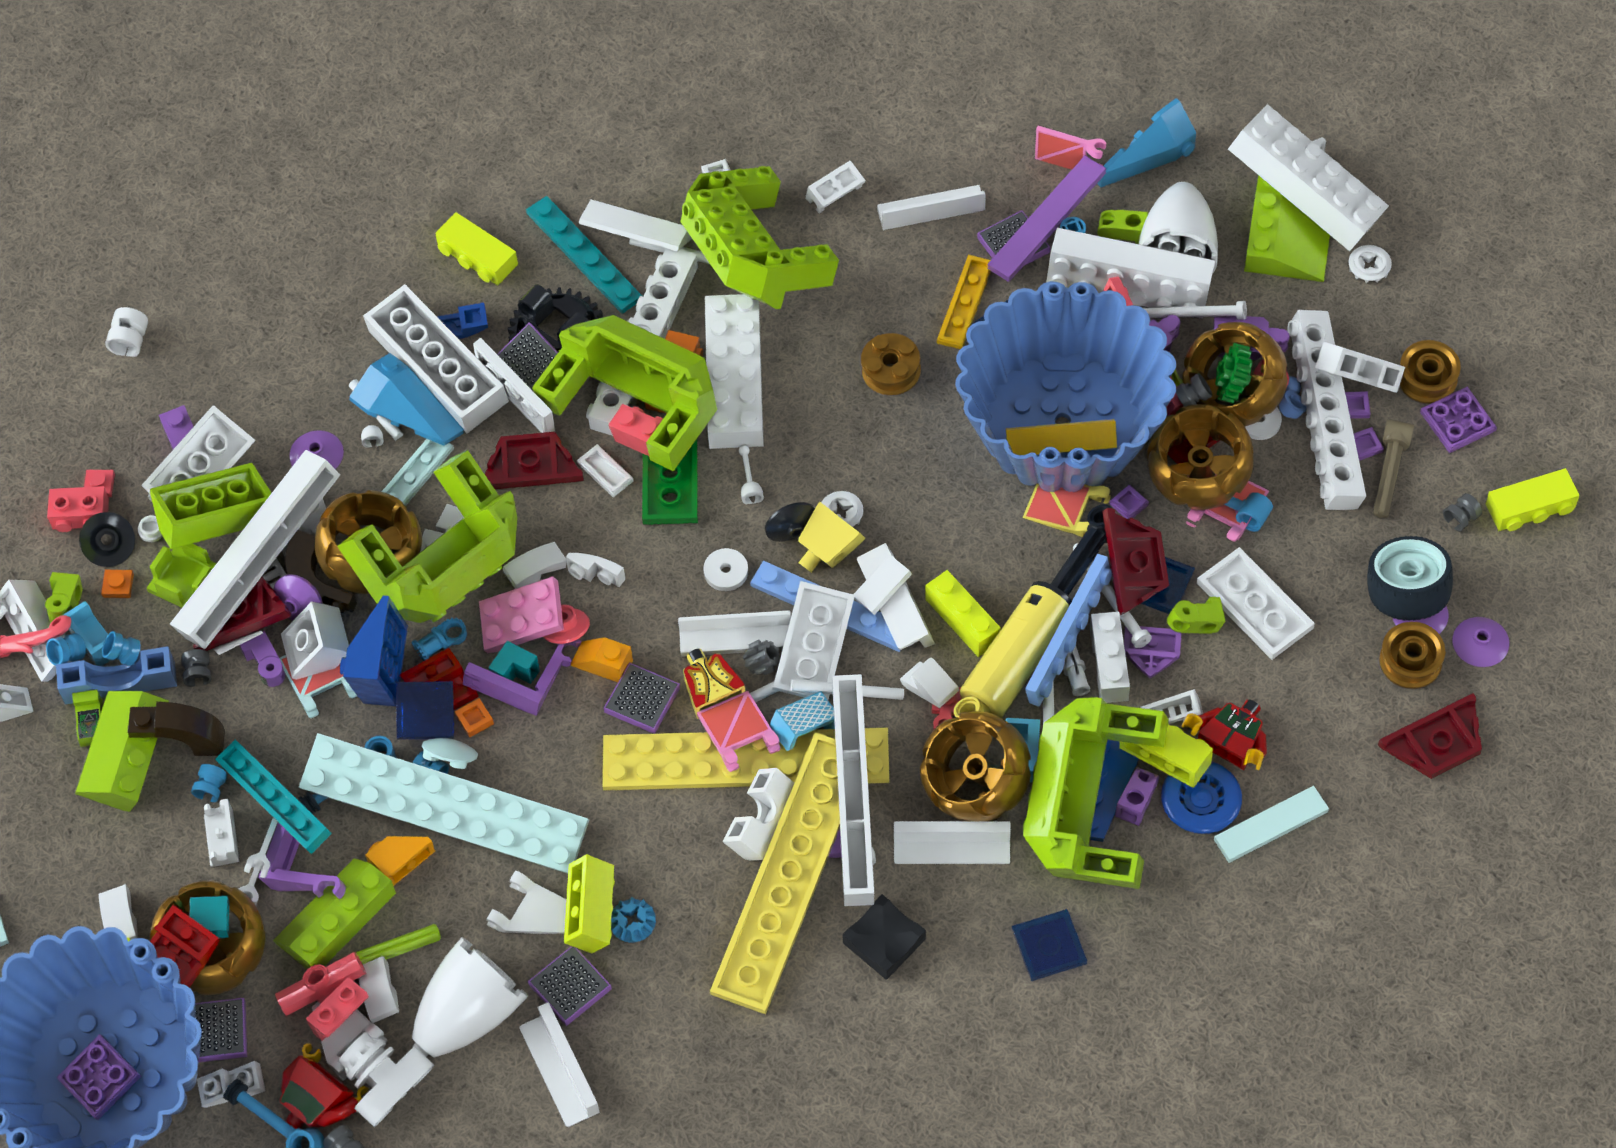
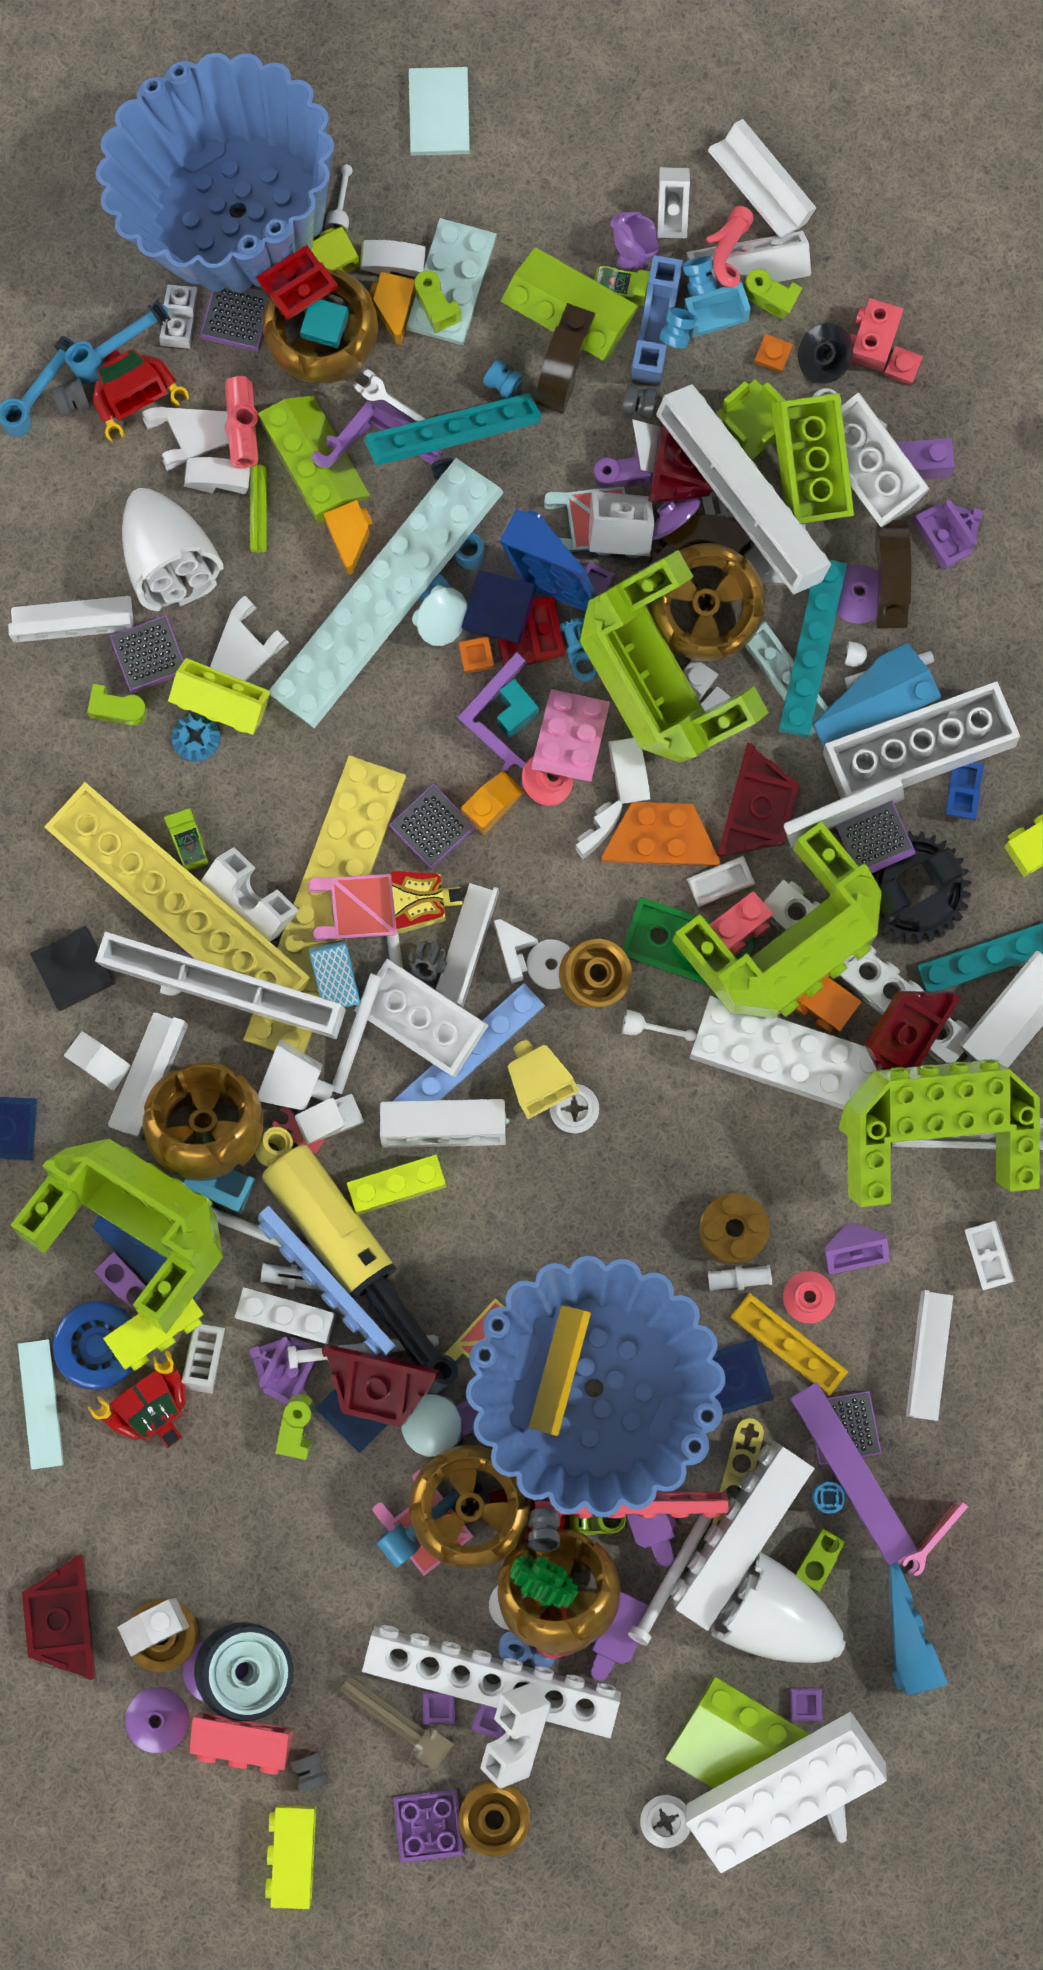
camera: 110 degrees right, 20 degrees up
medium lavender tile [56,1034,141,1120] -> none
white hinge [204,799,240,867] -> none
coral bracket [306,977,368,1041] -> none
white beam [338,1032,434,1127] -> none
black dish [765,502,815,542] -> none
white tile [853,555,912,615] -> none
white plate [1197,547,1315,660] -> none
none -> white slope [64,1031,131,1091]
none -> lime leg [87,684,147,726]
none -> white slope [117,1598,189,1656]
none -> leg [164,808,209,871]
none -> coral slope [190,1712,294,1775]
none -> white torso [258,1039,335,1110]
none -> light orange slope [370,272,416,345]
none -> light aqua dish [402,1394,462,1457]
none -> light aqua plate [406,218,497,345]
none -> lime leg [414,270,462,334]
none -> white slope [494,919,538,984]
none -> pearl gold wheel [559,939,632,1008]
none -> orange wing [601,802,720,867]
none -> medium lavender hair [610,211,659,272]
none -> white pin [708,1265,772,1291]
none -> teal plate [778,559,847,738]
none -> coral piece [783,1271,835,1323]
none -> medium lavender tile [789,1688,822,1721]
none -> medium lavender slope [825,1223,890,1275]
none -> dark red wing [865,991,961,1070]
none -> dark brown arch [875,520,911,628]
none -> medium lavender slope [912,500,983,570]

